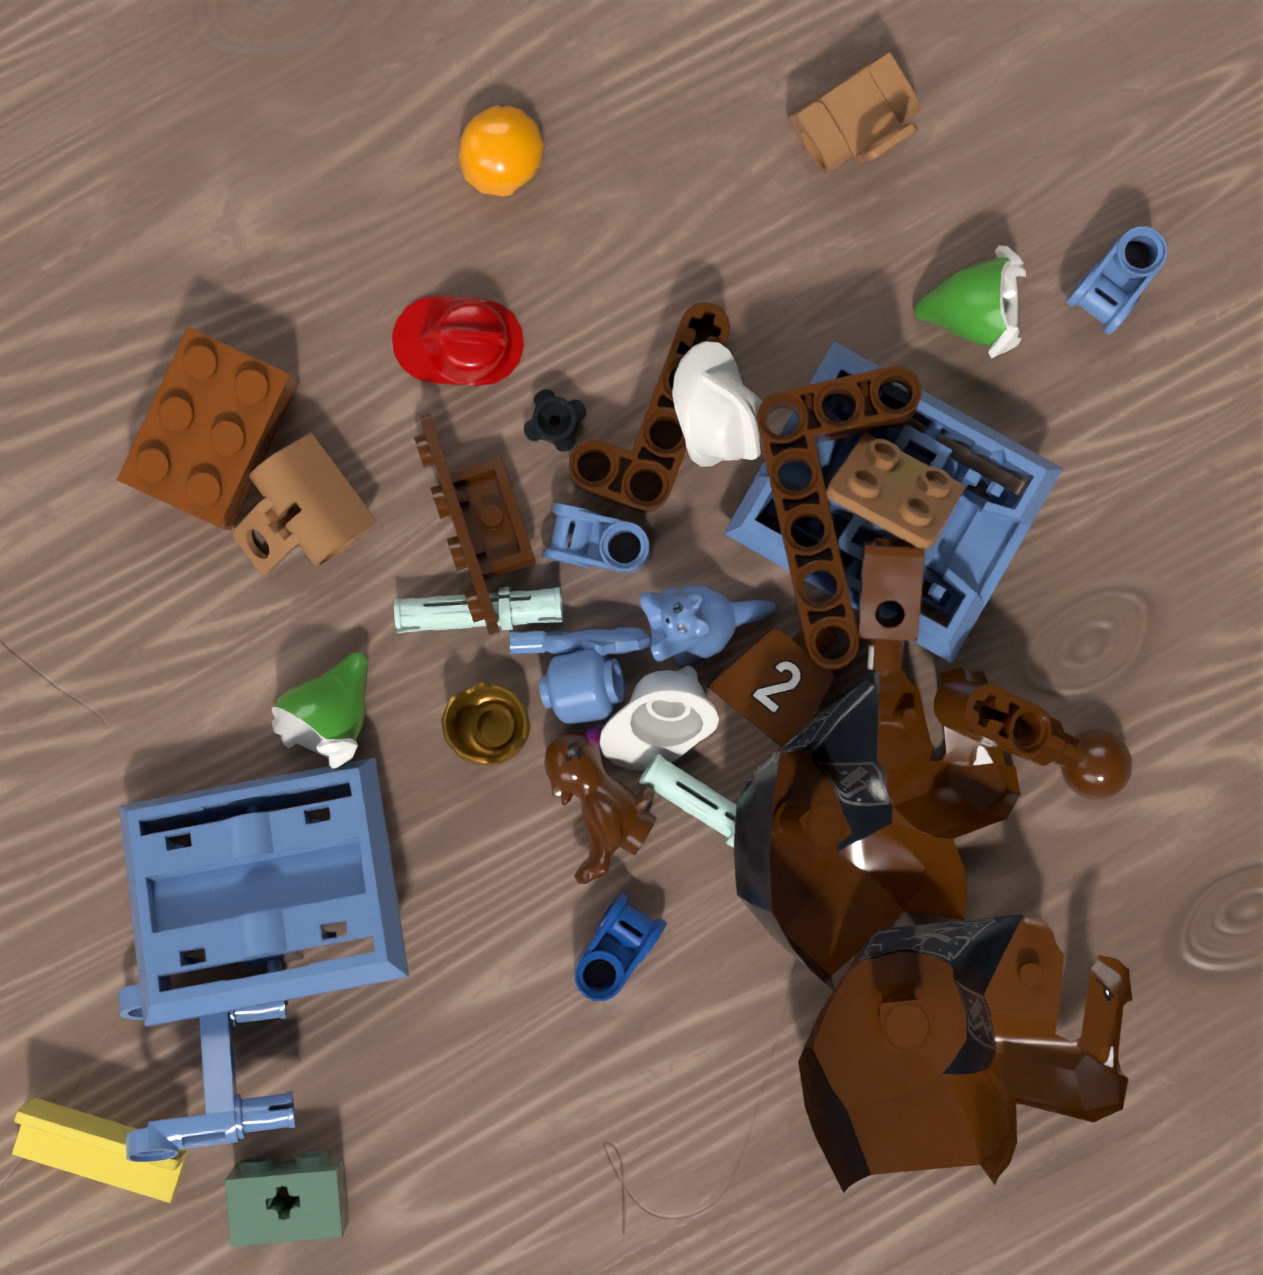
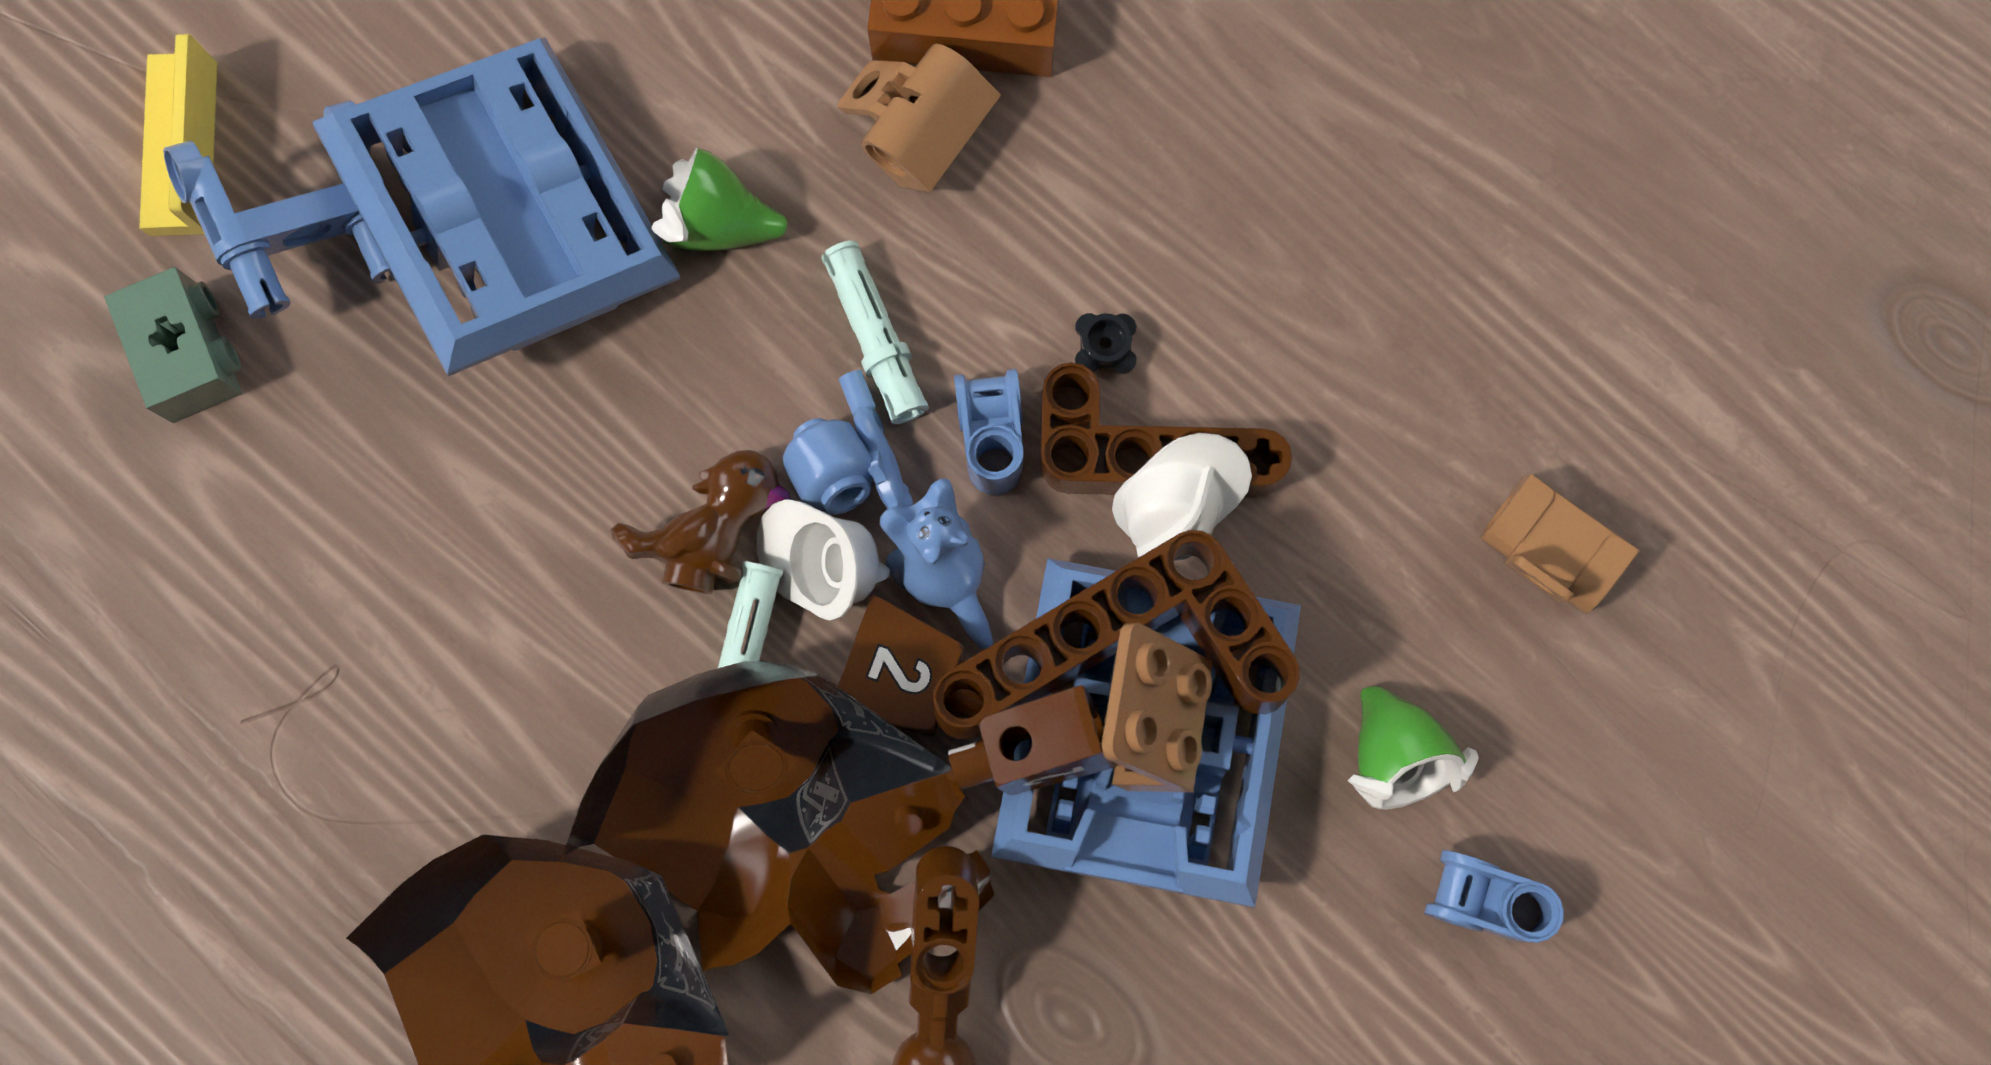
camera: 75 degrees right, 10 degrees down
red piece [392,296,524,386] -> none
reddish brown bracket [414,414,536,635] -> none
pearl gold hair [441,682,531,767] -> none
light orange hair [457,105,545,196] -> none
blue piece [574,891,667,1001] -> none

